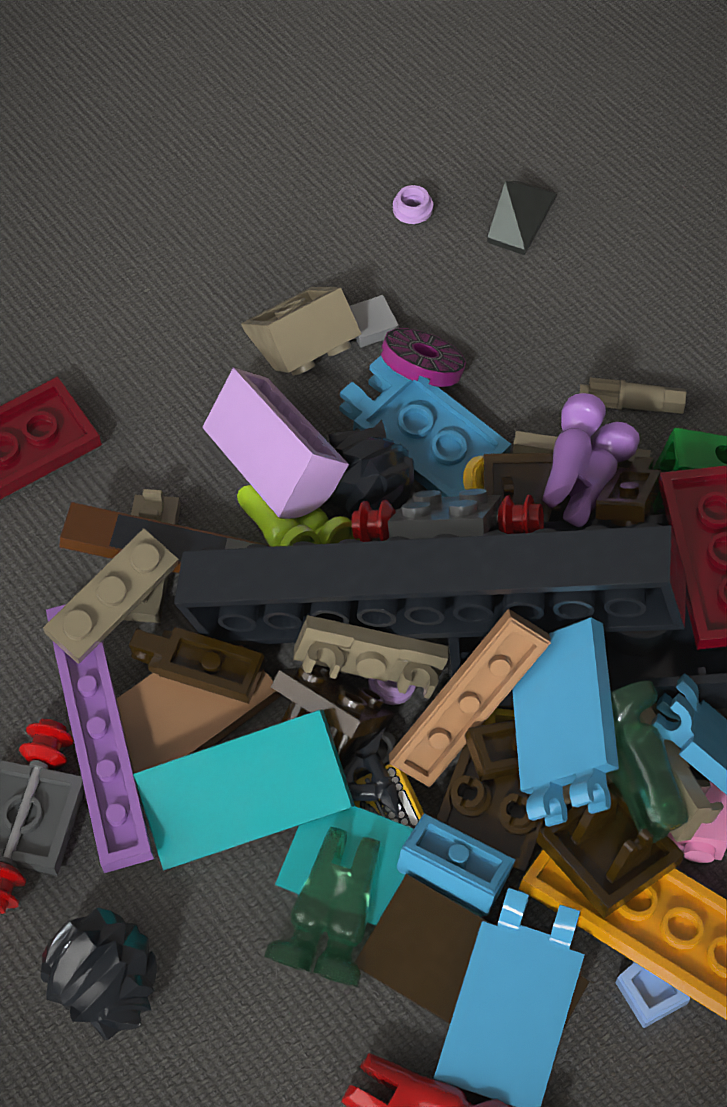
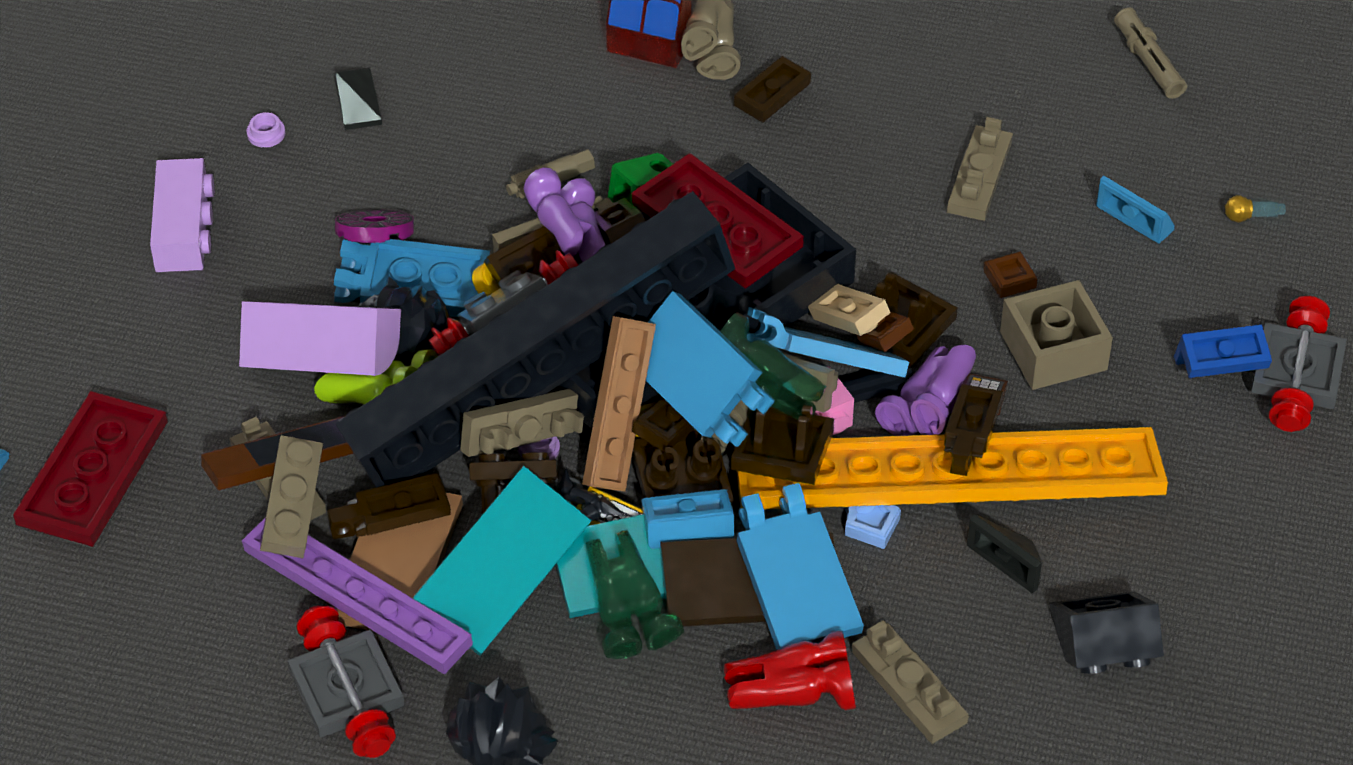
camera: 40 degrees left, 10 degrees down
dark tan slope [241,287,362,376] -> none
light grey tile [350,295,399,348] -> none
none -> lavender brick [150,158,214,272]

